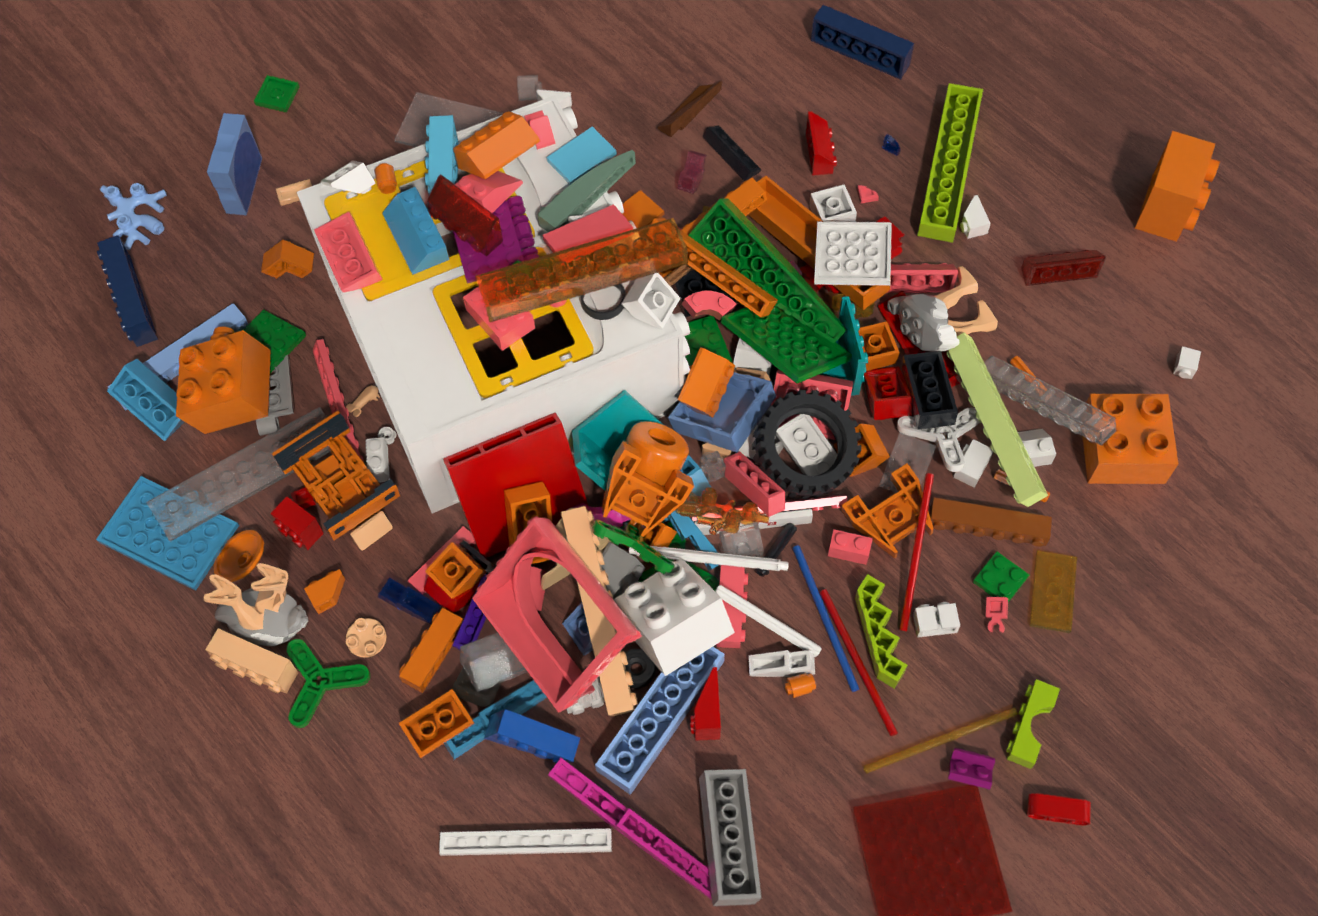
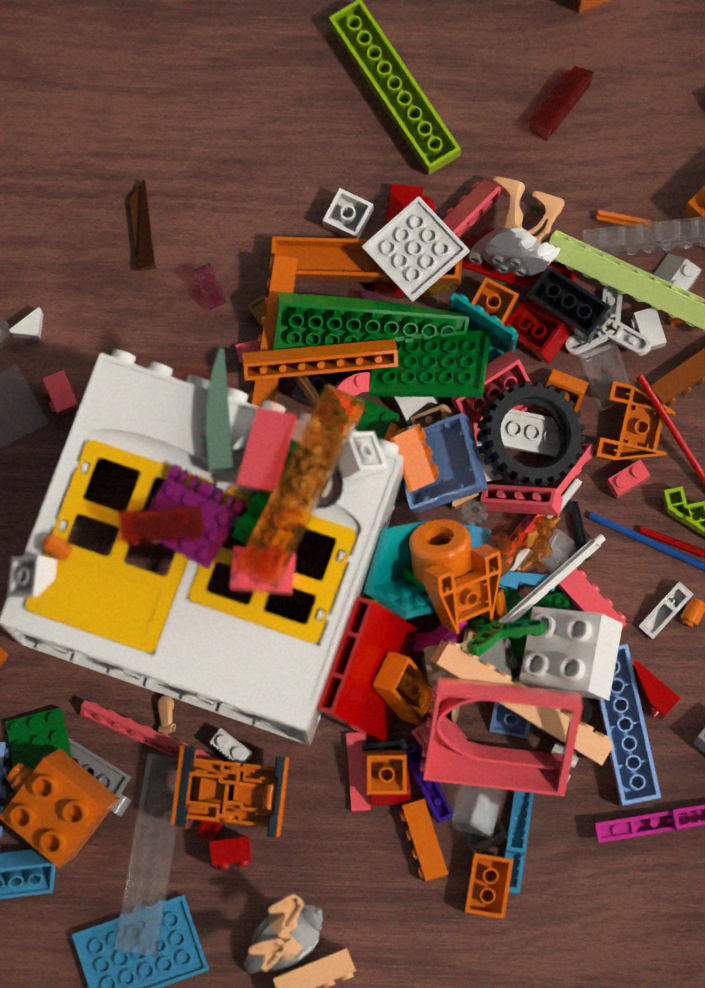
camera: 45 degrees left, 15 degrees up
orange dish [214,530,264,582] -> none
green piece [287,639,370,728] -> none
orange slope [304,569,345,614] -> none
coral slope [314,212,383,292] -> none
light nougat dish [346,618,386,658] -> none
light nougat slope [350,511,393,551] -> none
white plate [378,427,397,445] -> none
clear blue slope [378,577,442,624] -> none
dark azure slope [382,187,449,275] -> none
medium azure brick [425,115,458,205] -> none
white plate [439,829,612,856] -> none
coral slope [451,171,523,219] -> none
orange slope [453,111,540,179] -> none
blue wedge [484,709,580,764] -> none
coral slope [524,110,555,150] -> none
medium azure tile [547,126,617,185] -> none
orange tile [622,190,664,234] -> none
black slope [703,125,761,181] -> none
white axle [715,585,821,657] -> none
red slope [805,111,837,176] -> none
dark blue brick [811,5,914,80] -> none
coral tile [857,185,879,203] -> none
clear blue tile [882,134,901,156] -> none
white slope [960,195,991,239] -> none

